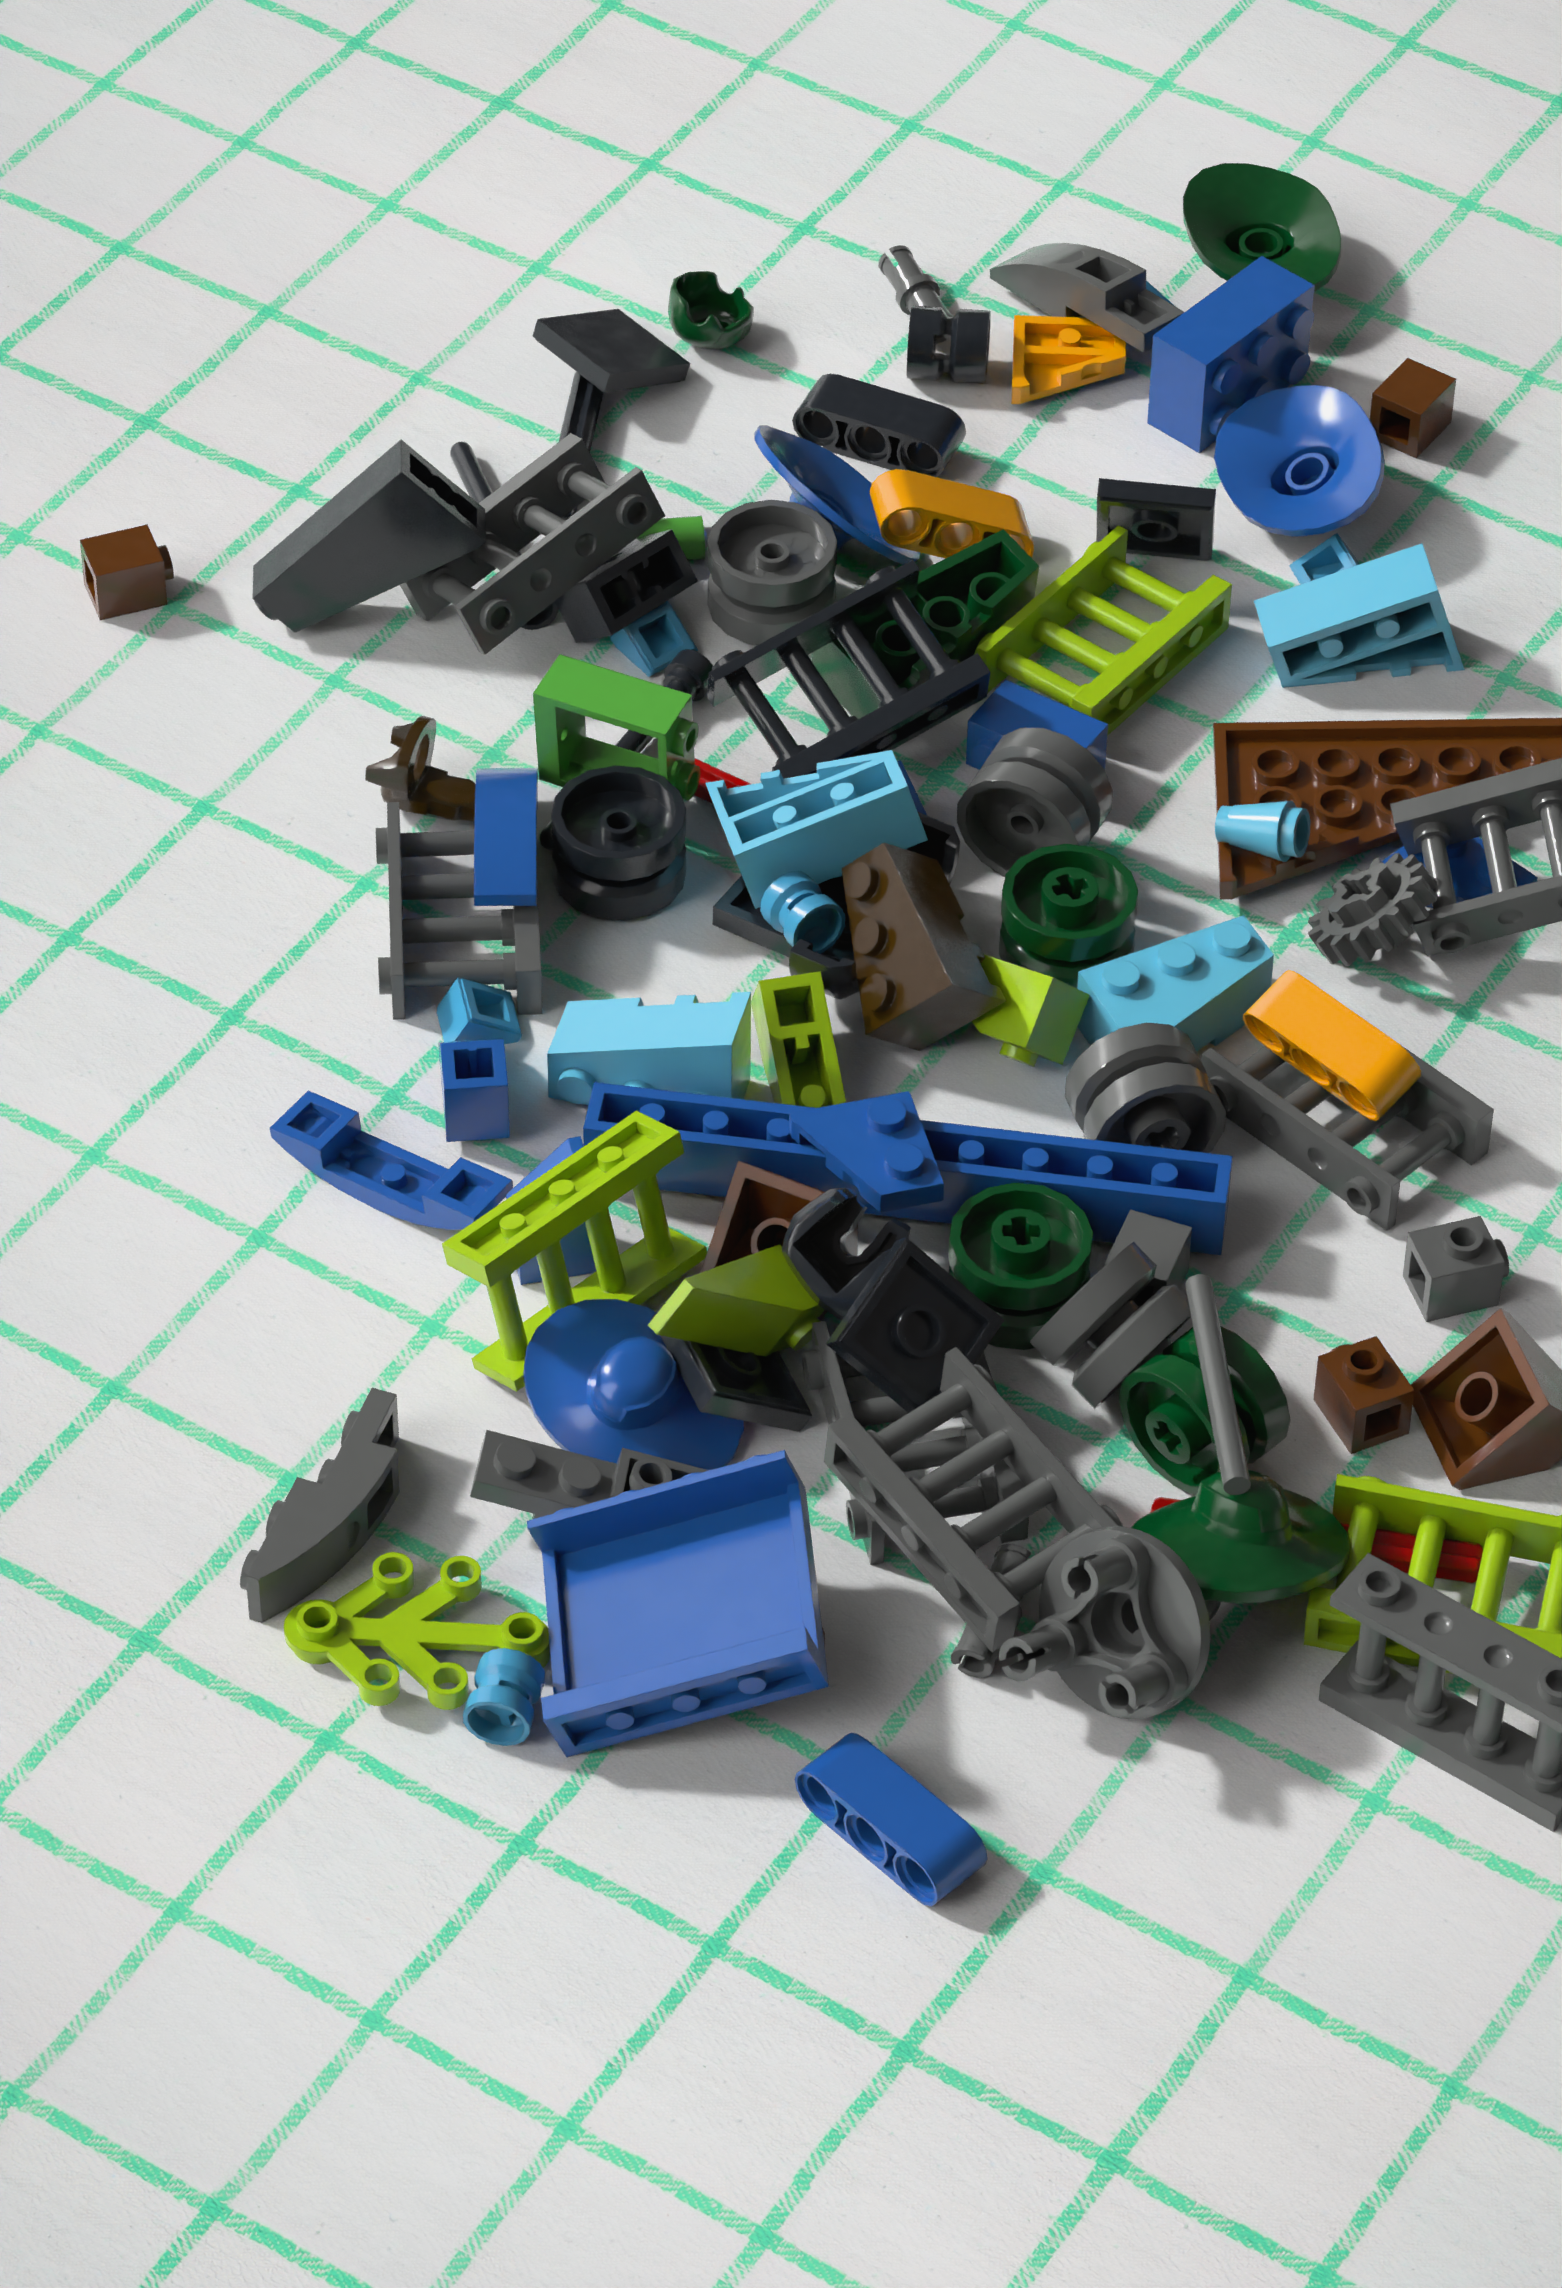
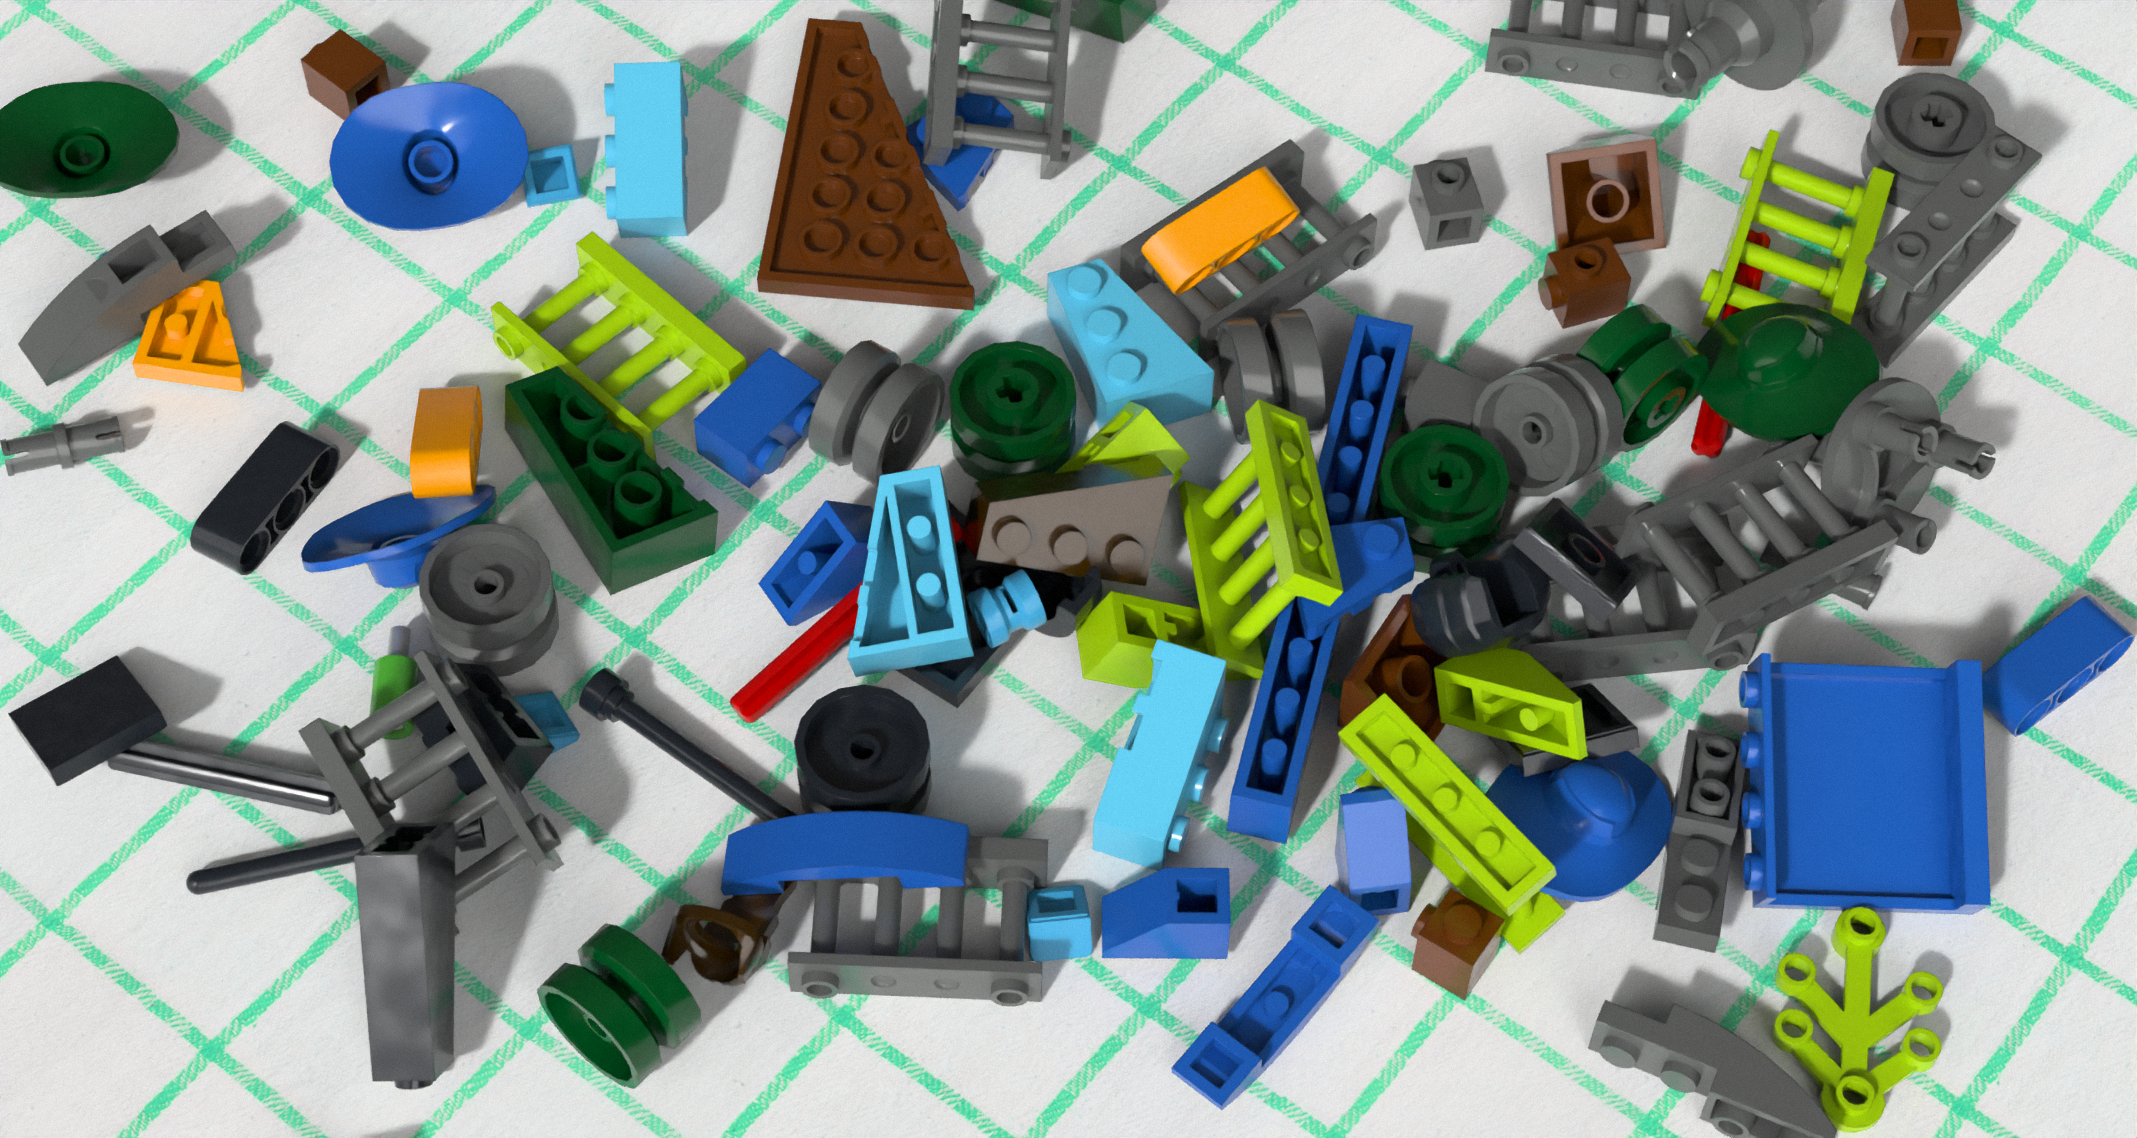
camera: 85 degrees left, 10 degrees up
dark azure wheel [463,1648,545,1746] -> none
bright green window [533,654,700,801] -> none
dark green hair [668,271,754,350] -> none
black fence [707,560,990,779] -> none
black wheel [907,306,991,384] -> none
black tile [1096,478,1216,561] -> none
blue brick [1147,256,1315,453] -> none
dark grey bar [1185,1274,1251,1495] -> none
medium azure cone [1215,801,1311,862] -> none
dark grey gear [1308,853,1437,966] -> none
none -> dark green wheel [537,923,702,1089]
none -> lime fence [1178,399,1344,679]
none -> reddish brown brick [1411,888,1505,1001]

